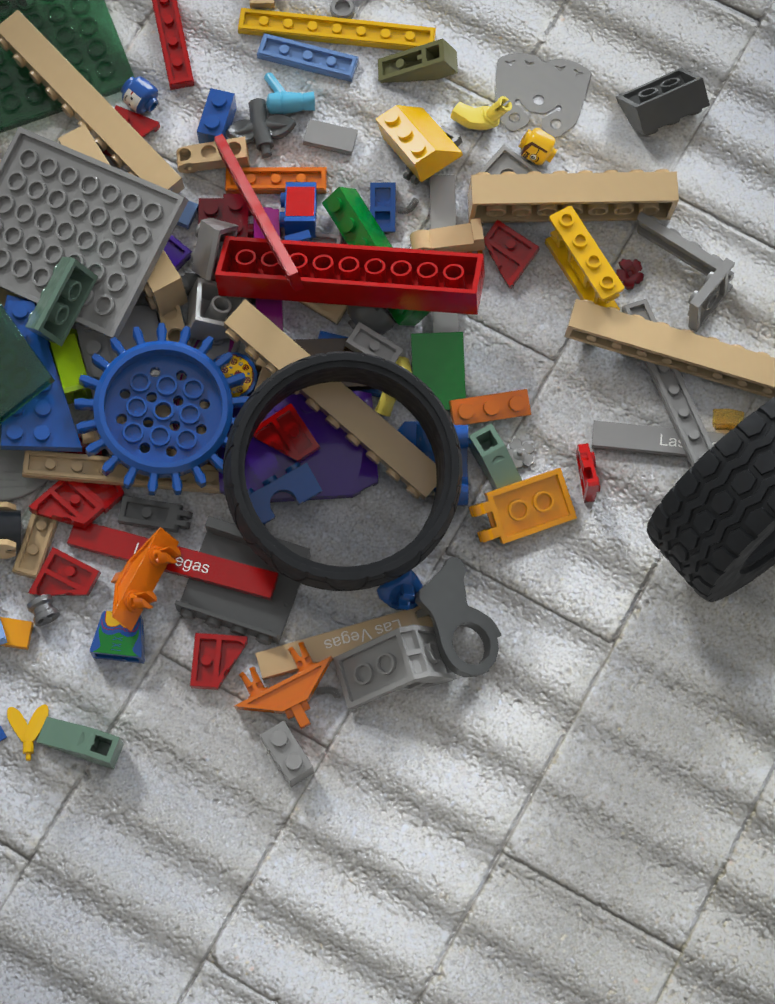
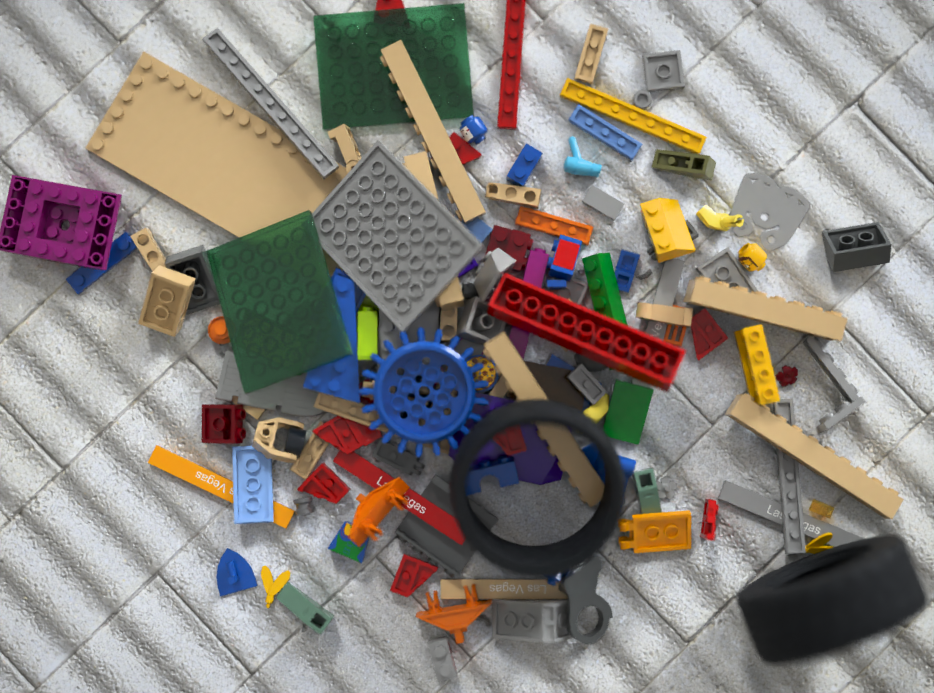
camera: 20 degrees right, 15 degrees up
sand green slope [25,257,98,347] -> none
tile [214,134,304,292] -> none
dark grey plant [226,98,297,158] -> none
orange plate [449,389,531,425] -> none

